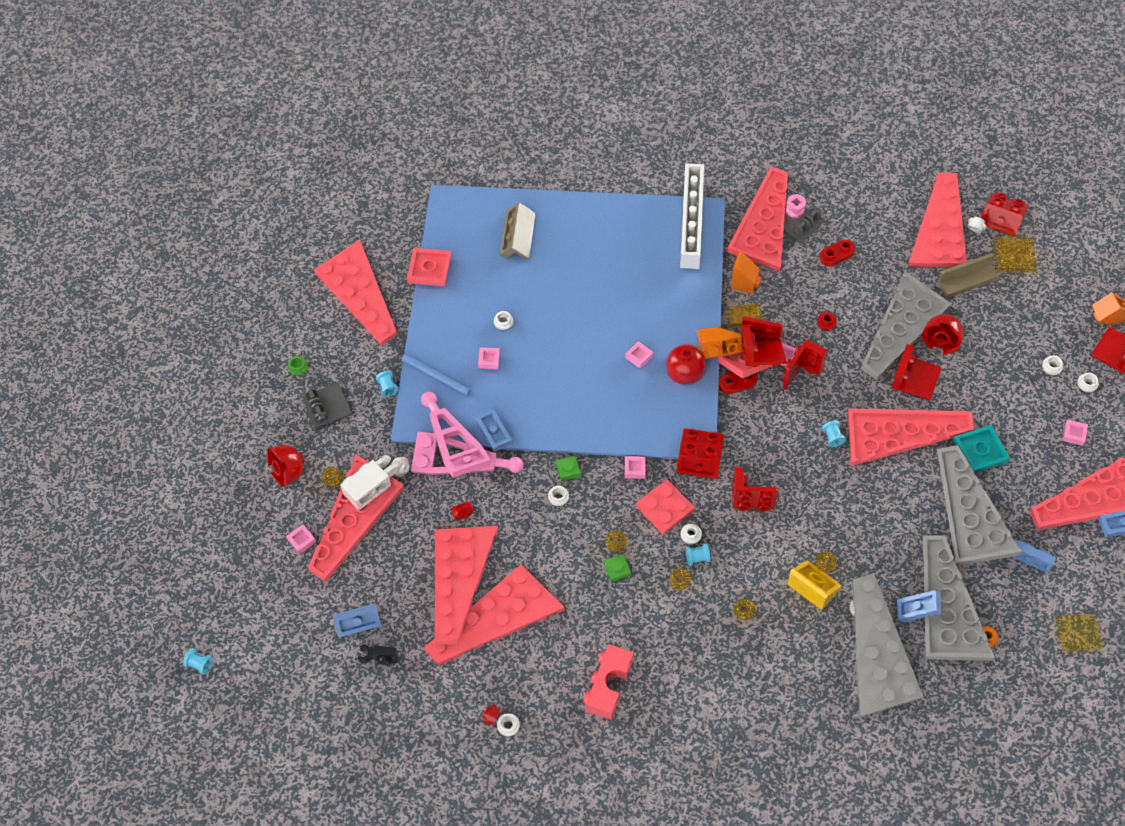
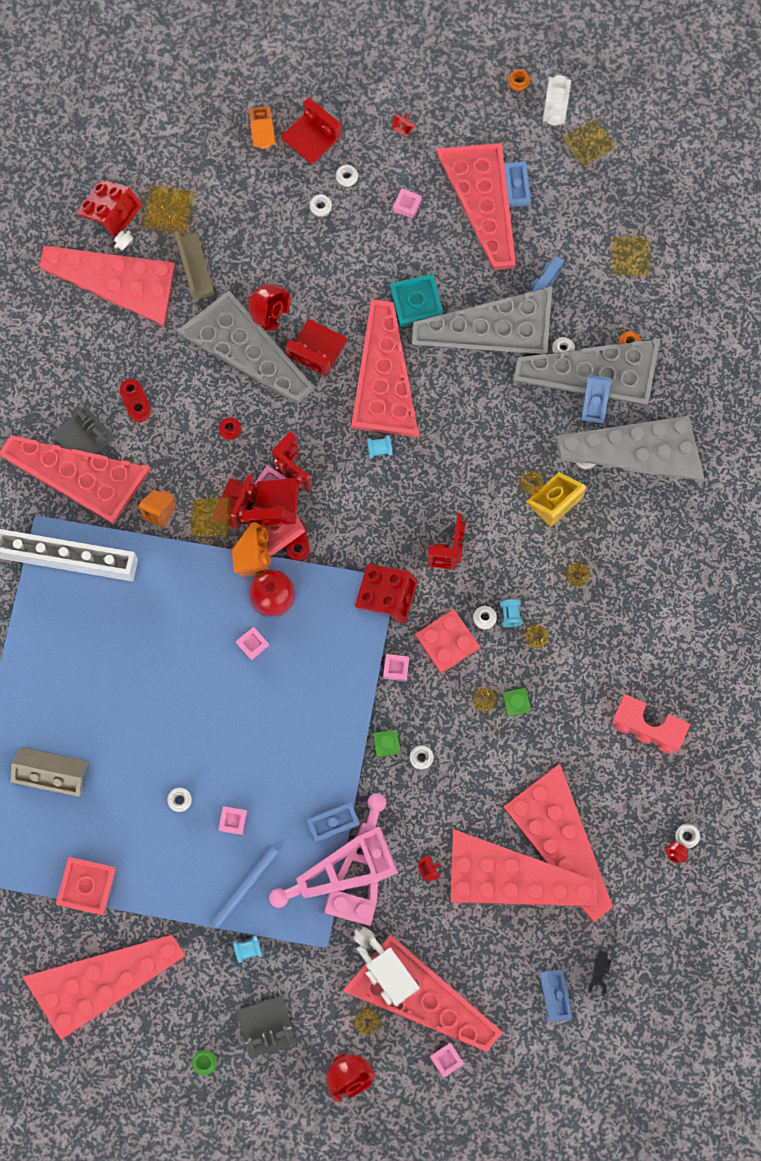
camera: 85 degrees left, 15 degrees up
bright pink wheel [786,194,806,218] -> none
none -> white plate [552,337,575,354]

